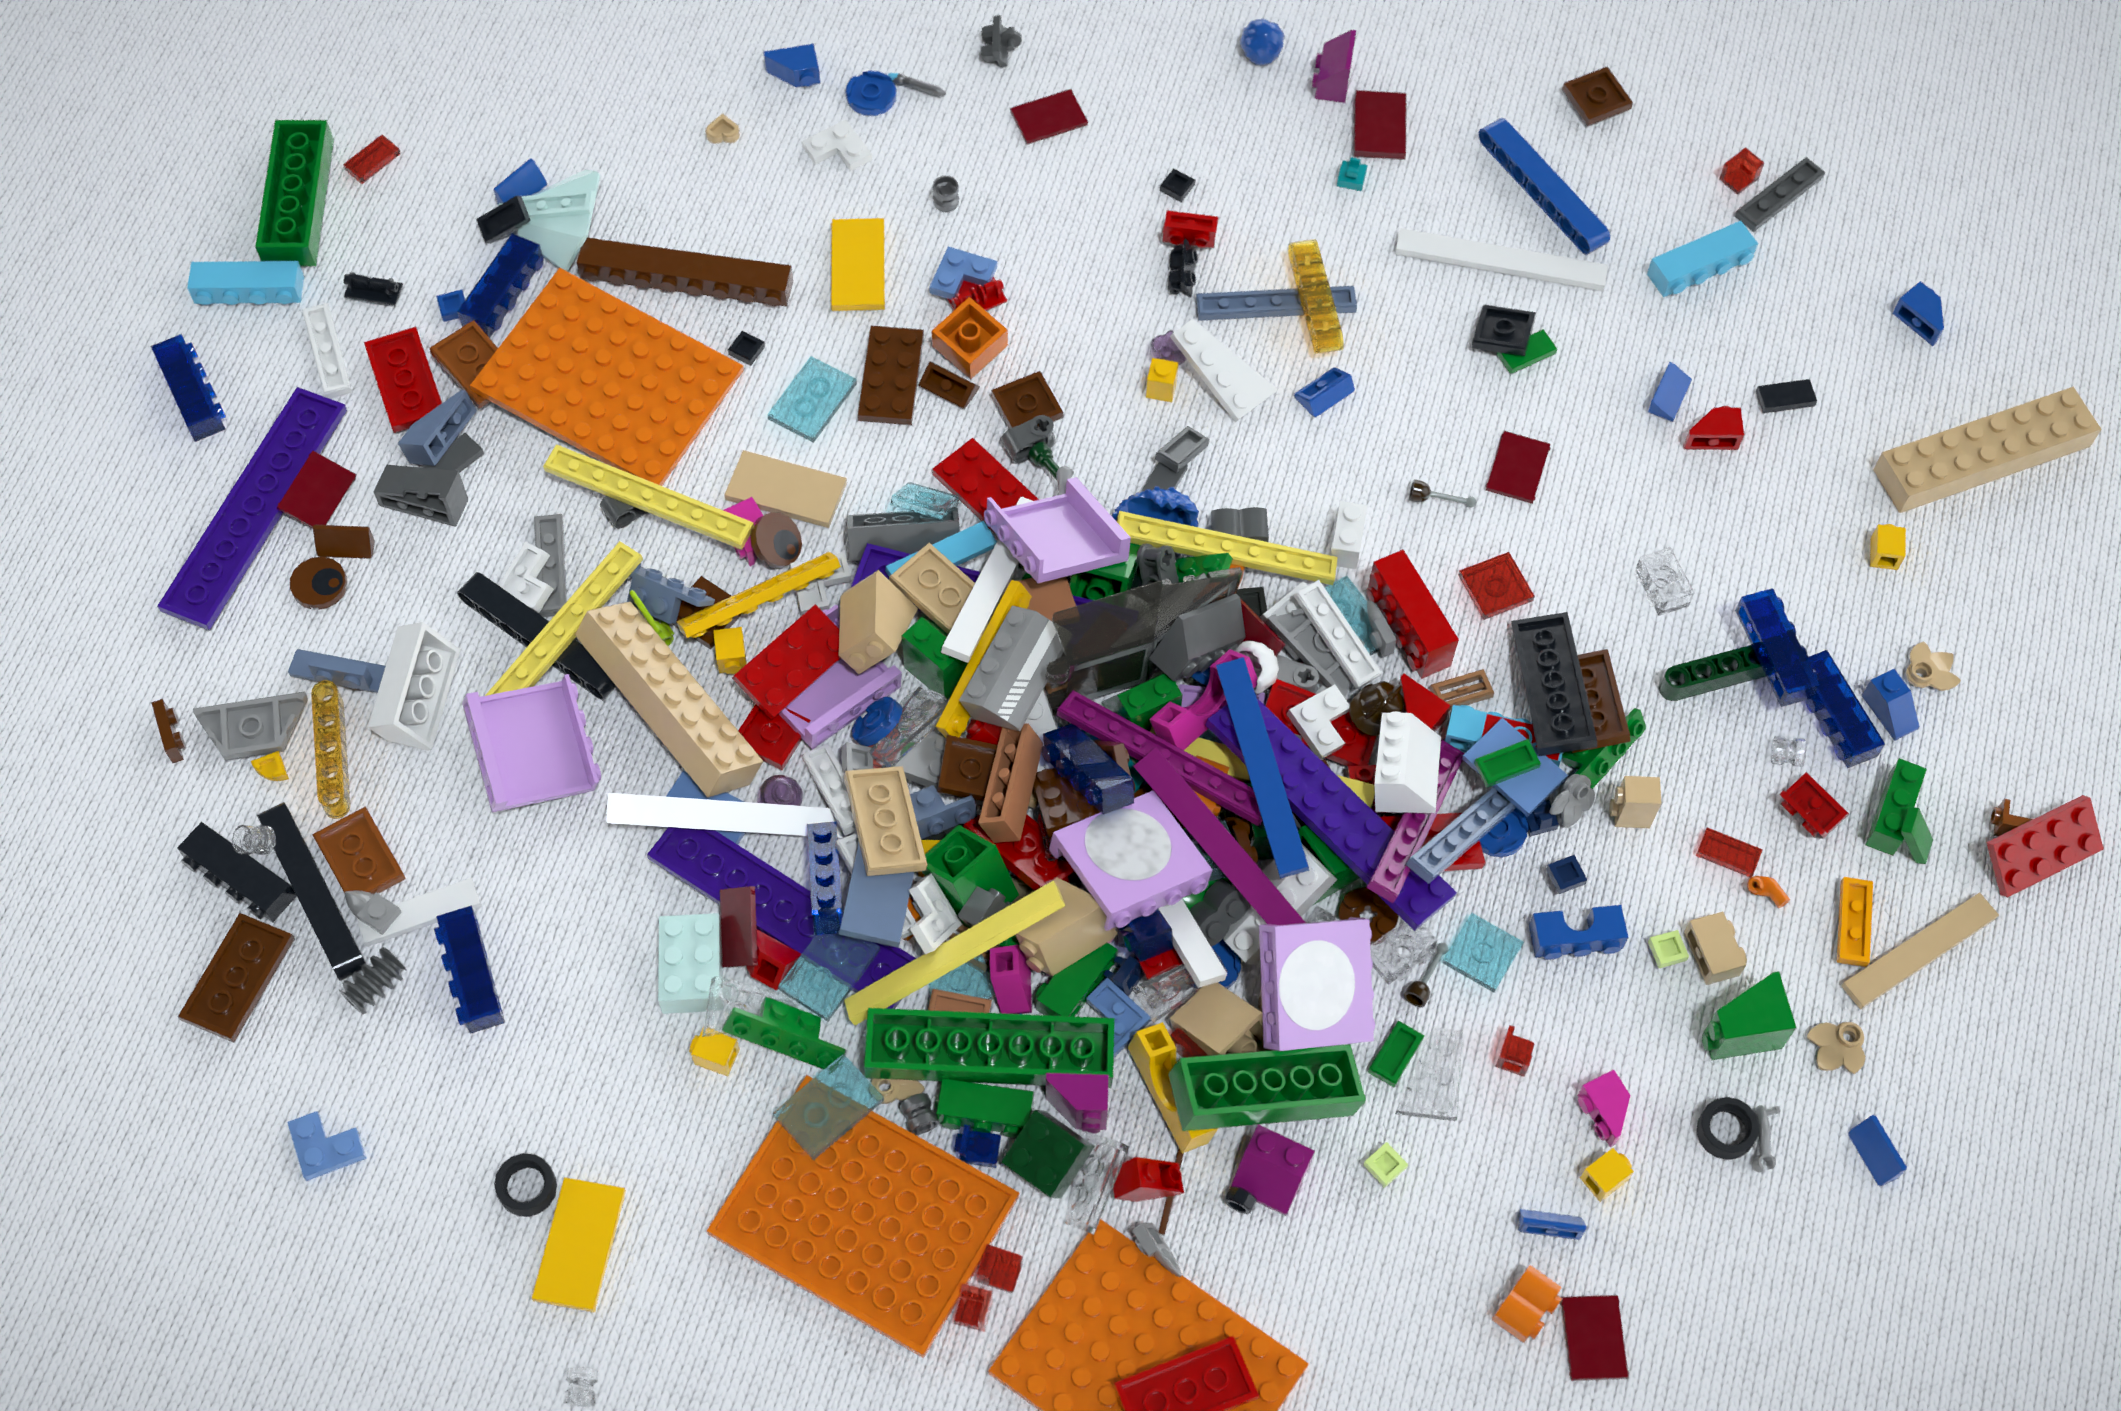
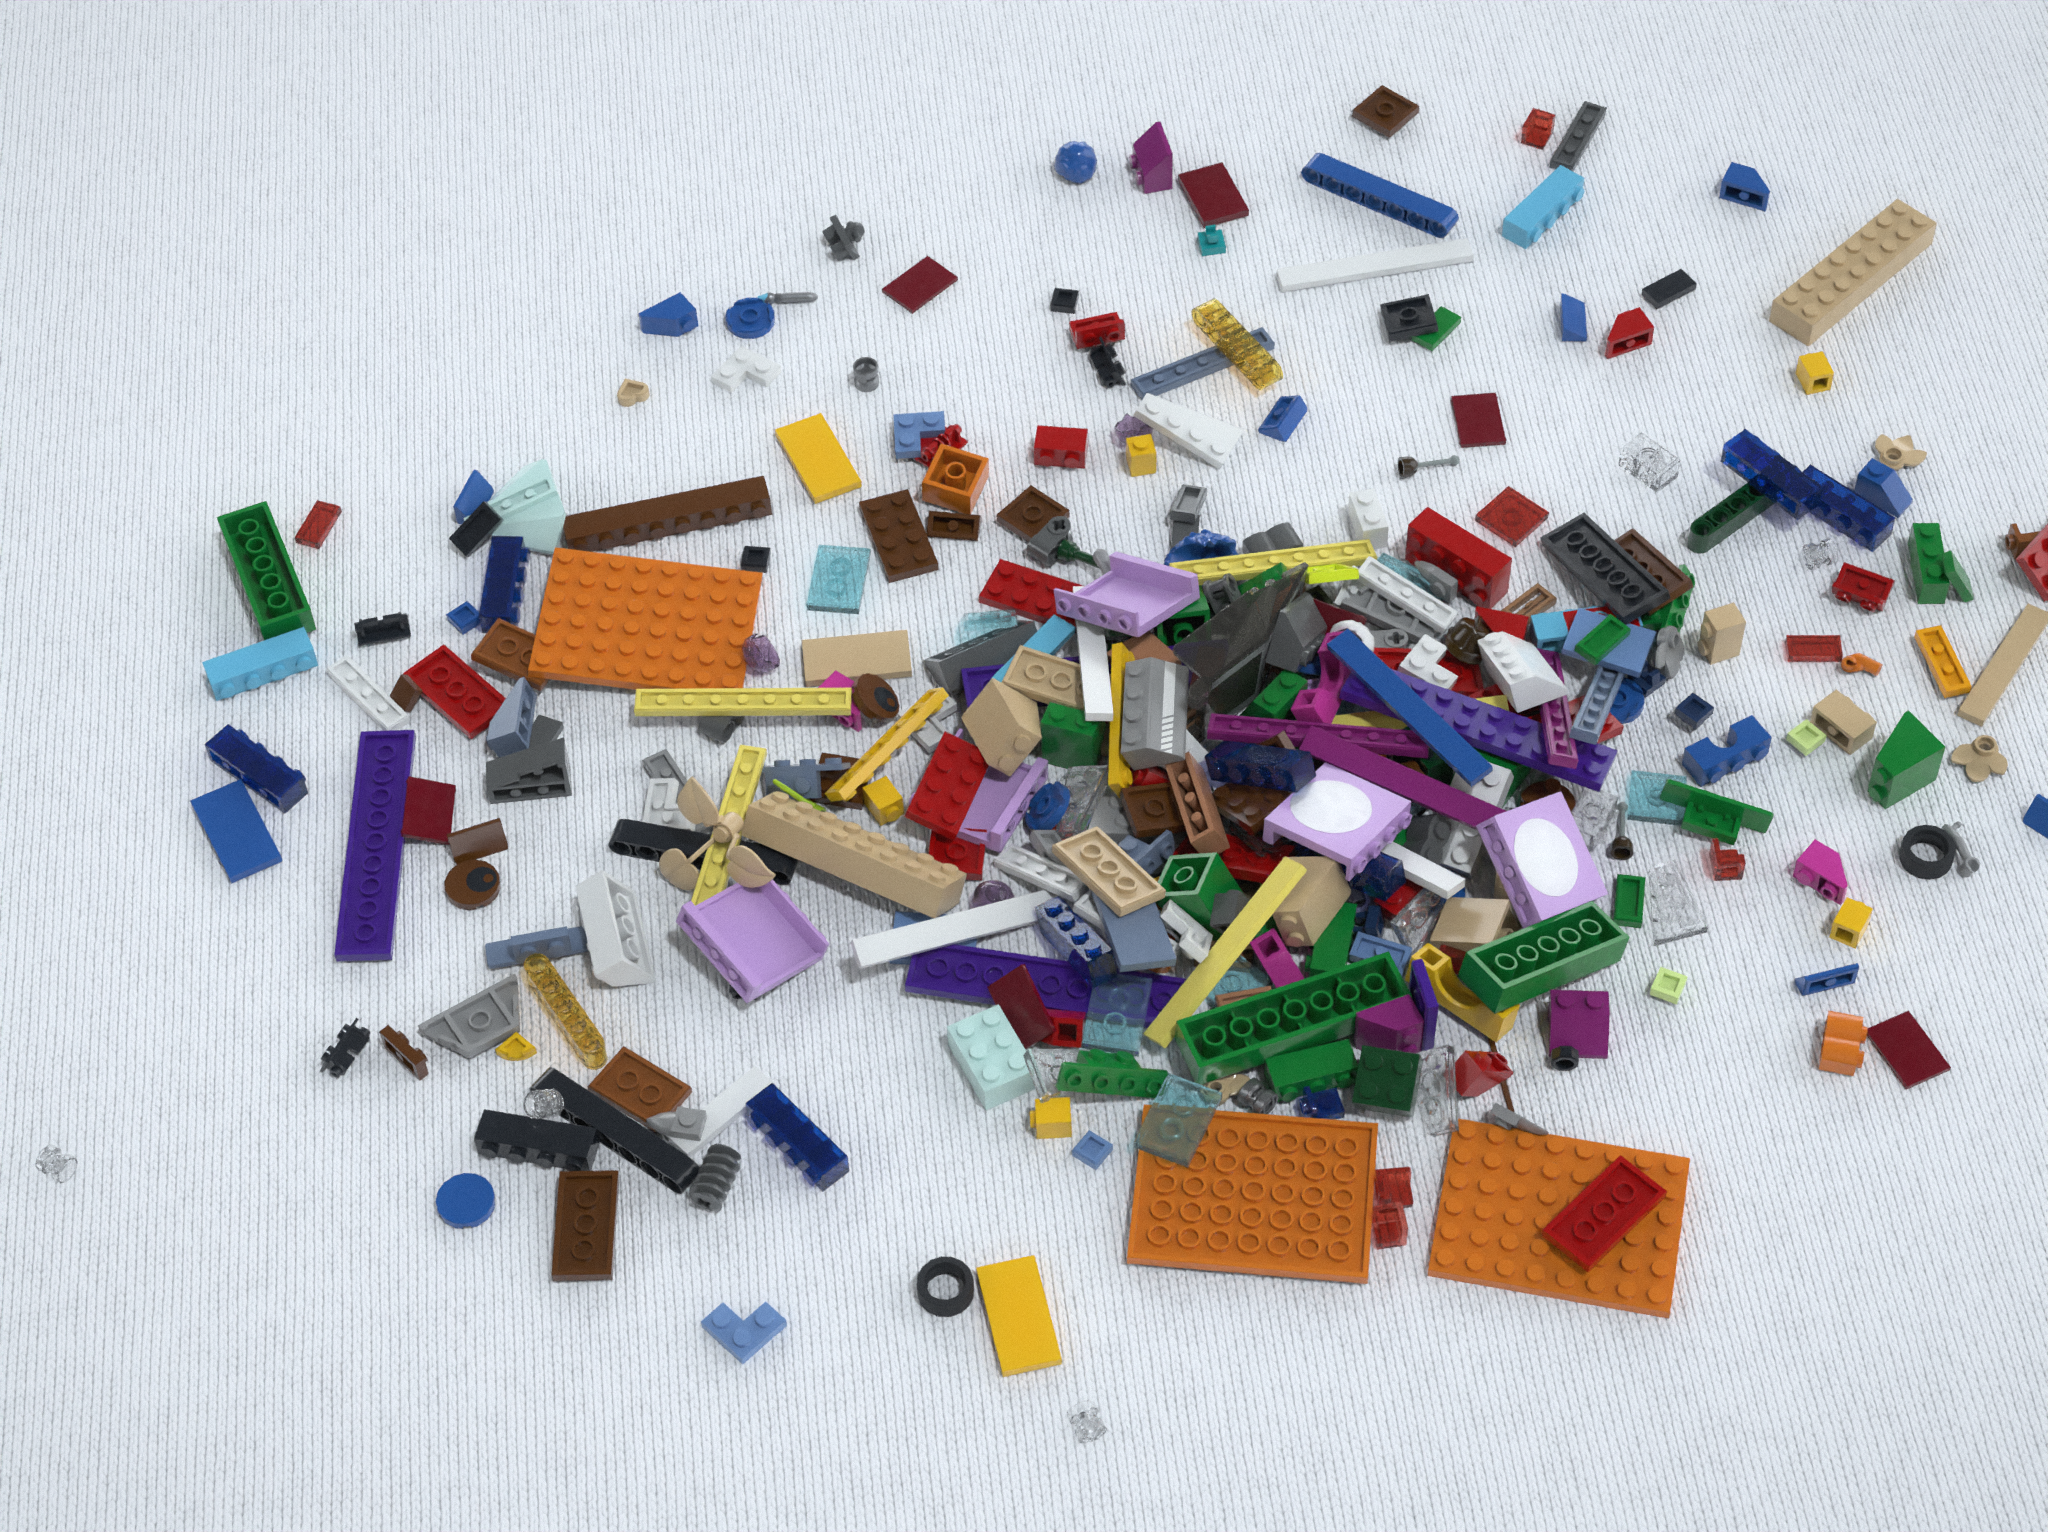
camera: 20 degrees left, 10 degrees down
none -> blue tile [190,779,283,884]
none -> black hinge [320,1018,371,1078]
none -> reddish brown tile [390,674,423,712]
none -> blue tile [436,1173,495,1229]
none -> tan plant [659,776,776,890]
none -> clear purple hair [742,633,780,673]
none -> red brick [1034,425,1088,469]
none -> medium blue tile [1072,1130,1113,1170]
none -> neon yellow tile [1289,564,1359,584]
none -> dark purple tile [1409,959,1439,1056]
none -> green bracket [1660,779,1774,846]

